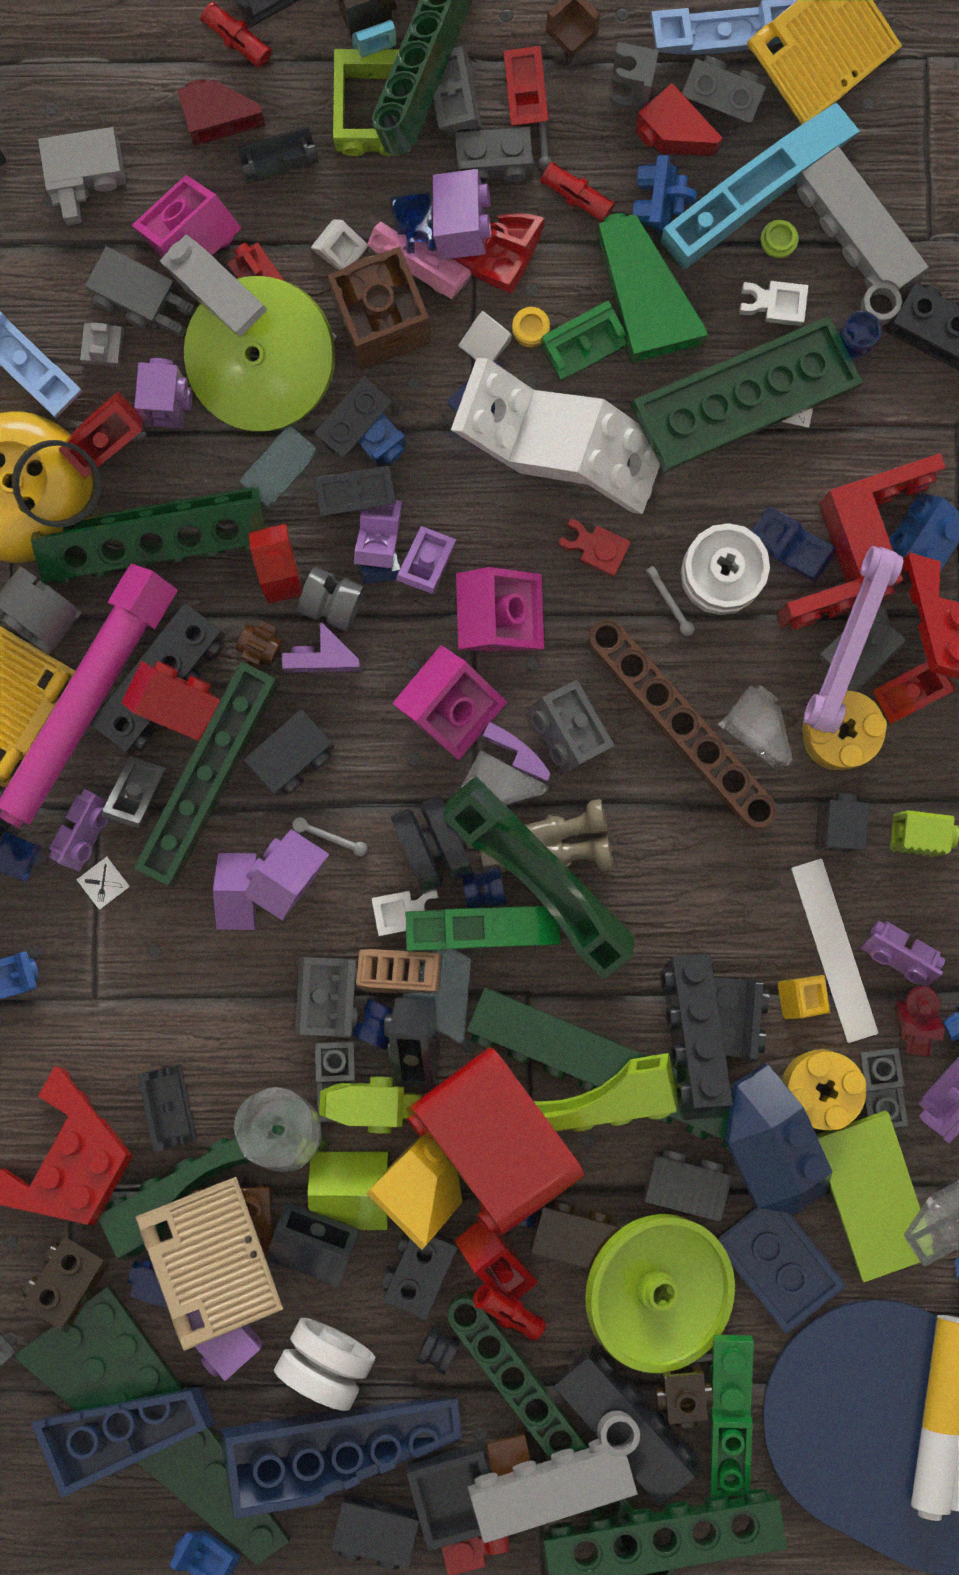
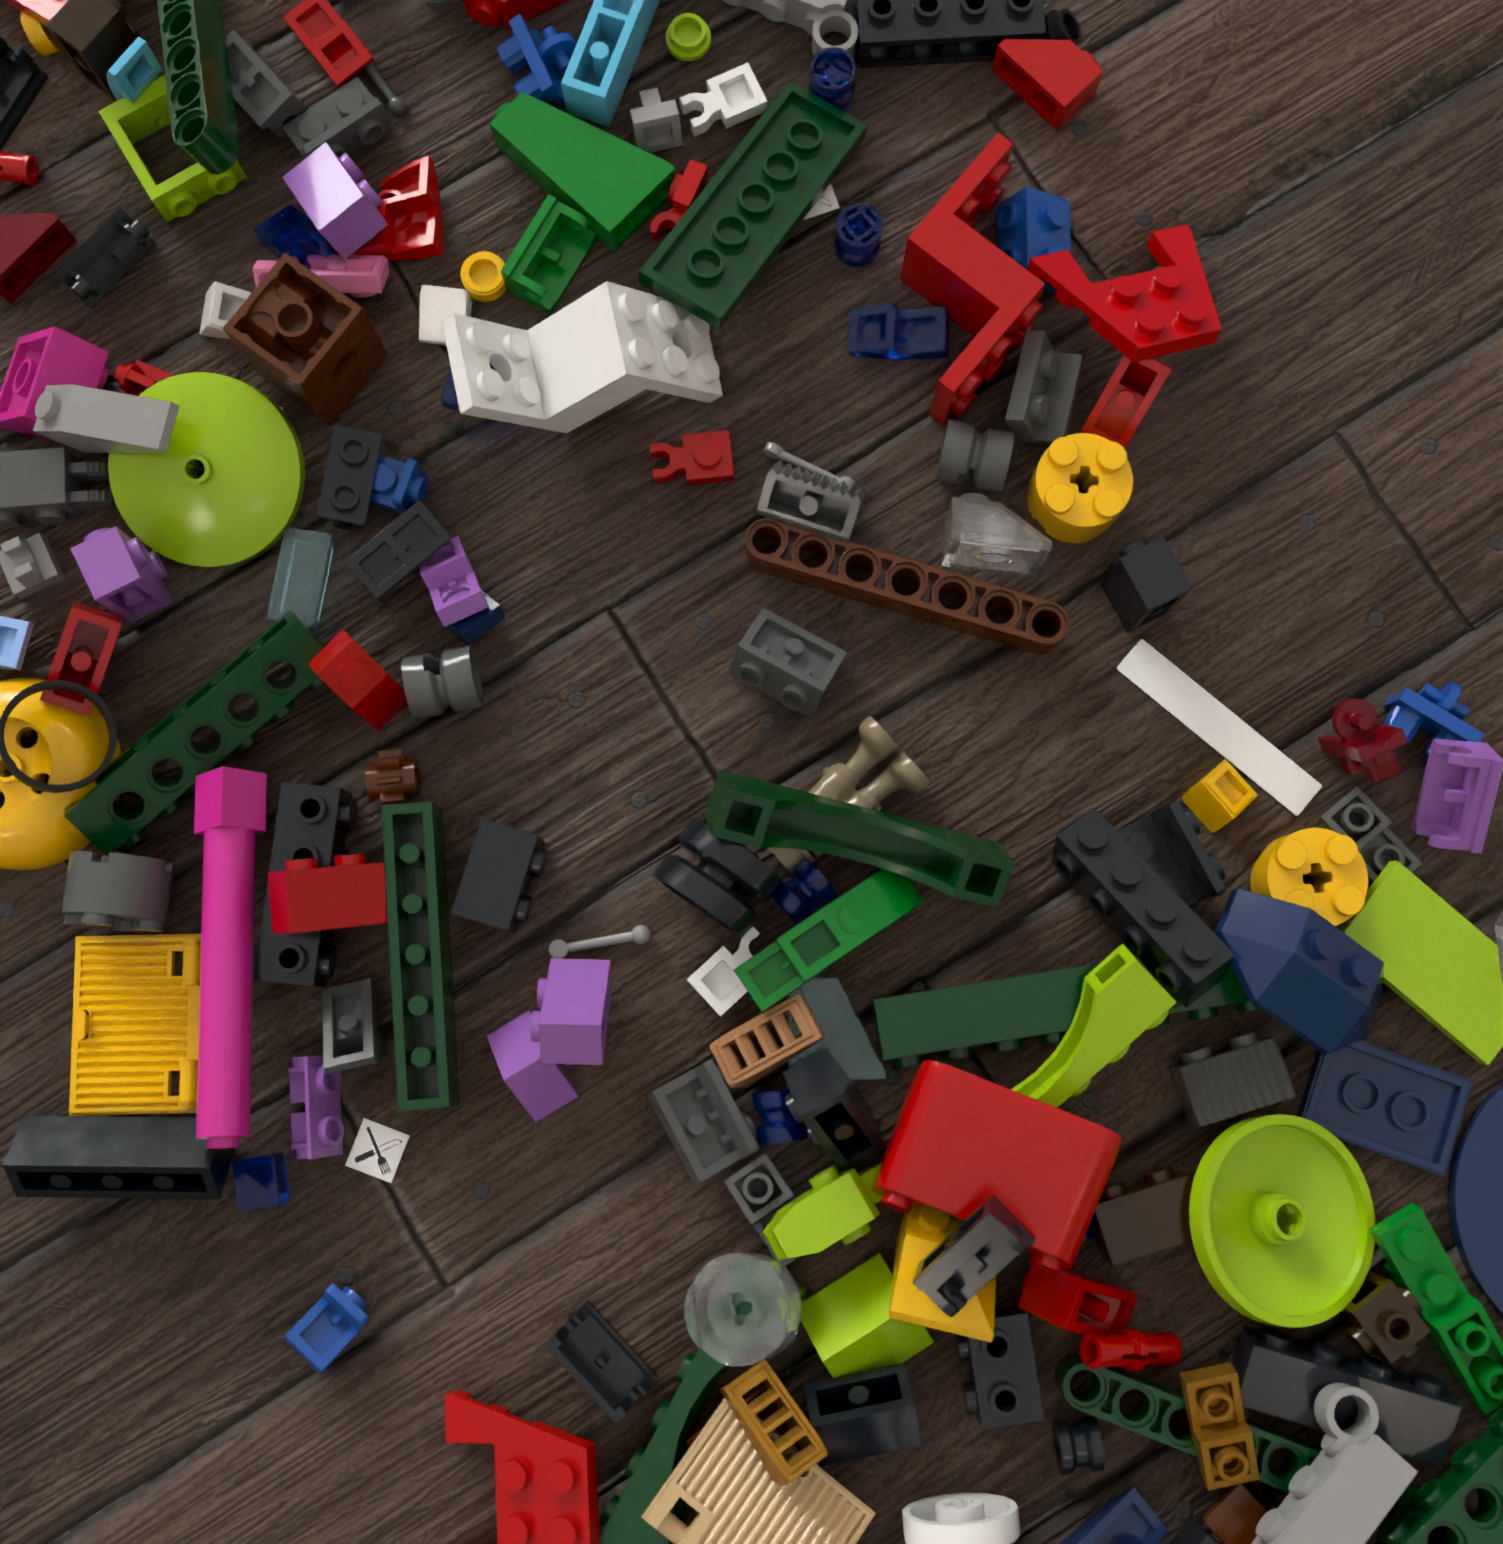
camera: 30 degrees left, 5 degrees down
medium lavender slope [282,622,361,673] -> none
dark pink slope [392,645,507,760] -> none
medium lavender slope [396,526,456,595] -> none
dark pink slope [456,567,544,652] -> none
clear slope [460,750,549,807] -> none
medium lavender slope [483,722,550,783] -> none
red pin [540,162,616,223] -> none
white wheel [680,523,770,615] -> none
lavender piece [804,546,903,734] -> none
medium lavender hinge [860,920,945,987] -> none
lime brick [889,810,959,857] -> none
none -> light grey tile [630,88,683,153]
none -> red plate [650,159,709,242]
none -> pearl gold slope [720,1359,829,1485]
none -> dark grey brick [756,460,866,543]
none -> clear blue wheel [834,203,883,268]
none -> black hinge [913,1195,1035,1317]
none -> dark grey wheel [935,419,1015,494]
none -> pearl gold slope [1179,1362,1260,1491]

